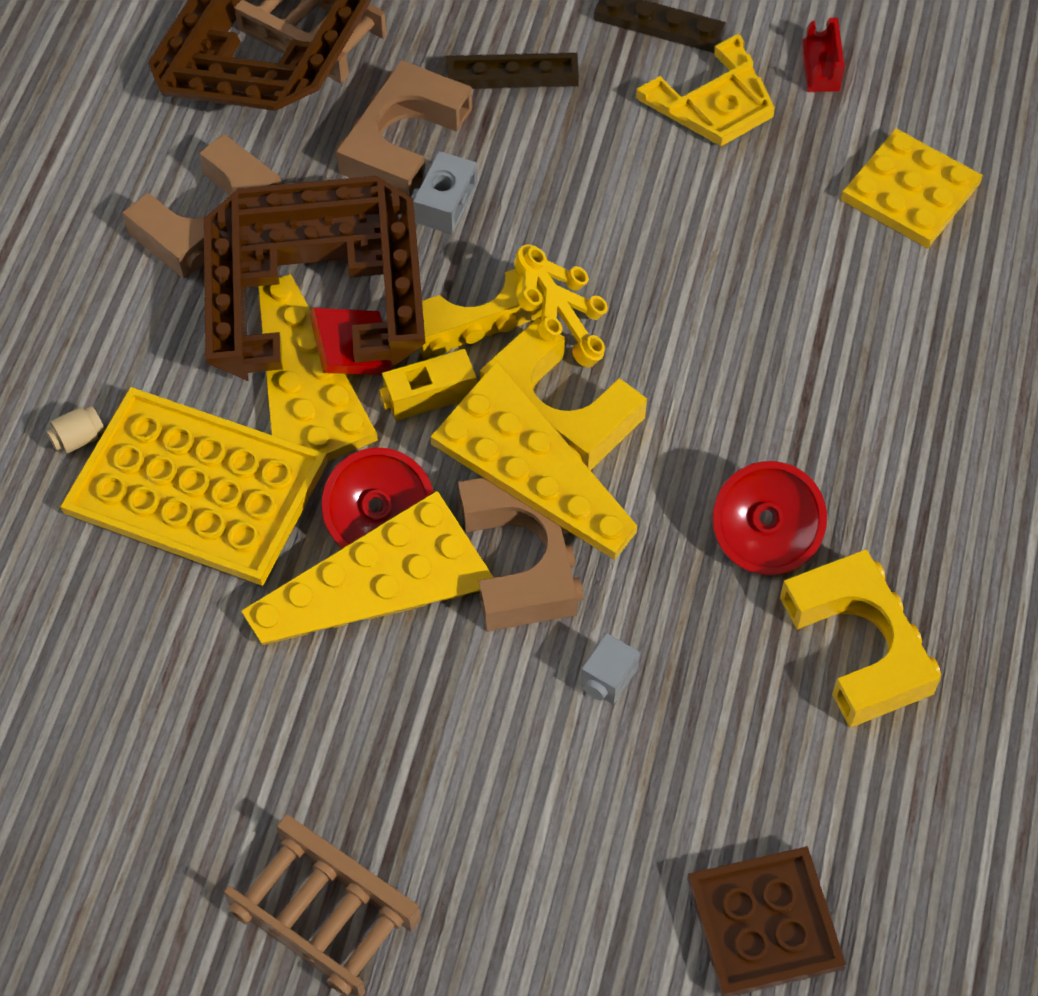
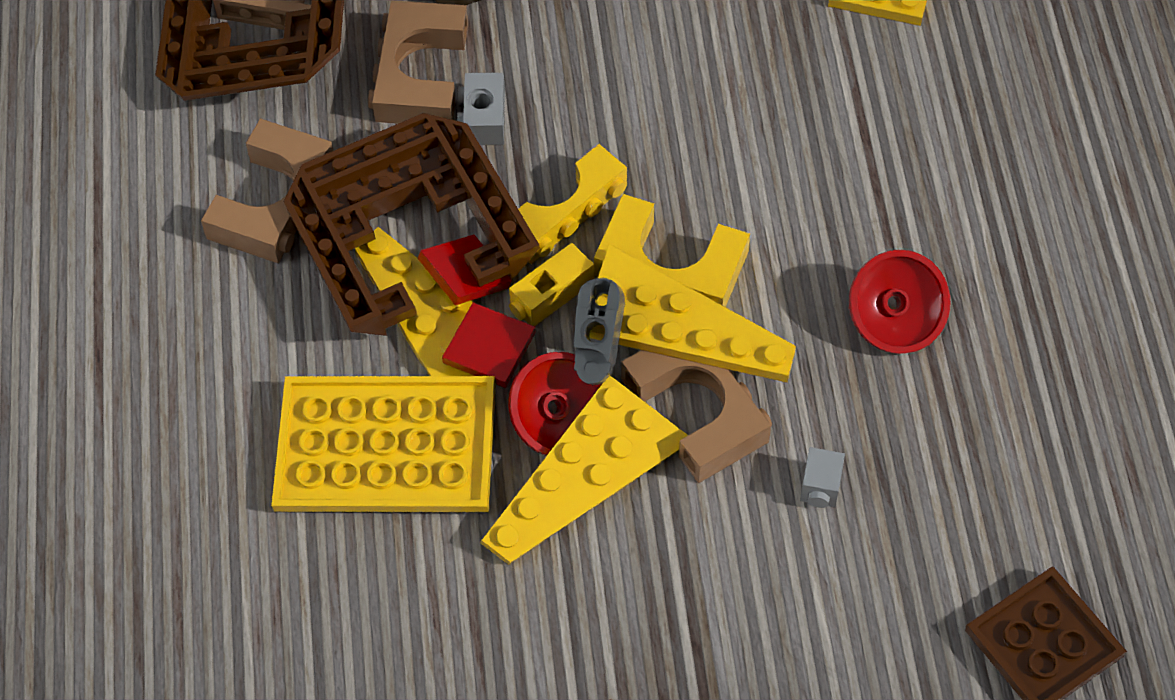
camera: 20 degrees left, 0 degrees up
tan brick [46,406,105,454] -> none
yellow plant [514,244,608,367] -> none
yellow arch [780,549,941,728] -> none
none -> red tile [442,303,536,388]
none -> dark grey piece [574,278,625,385]

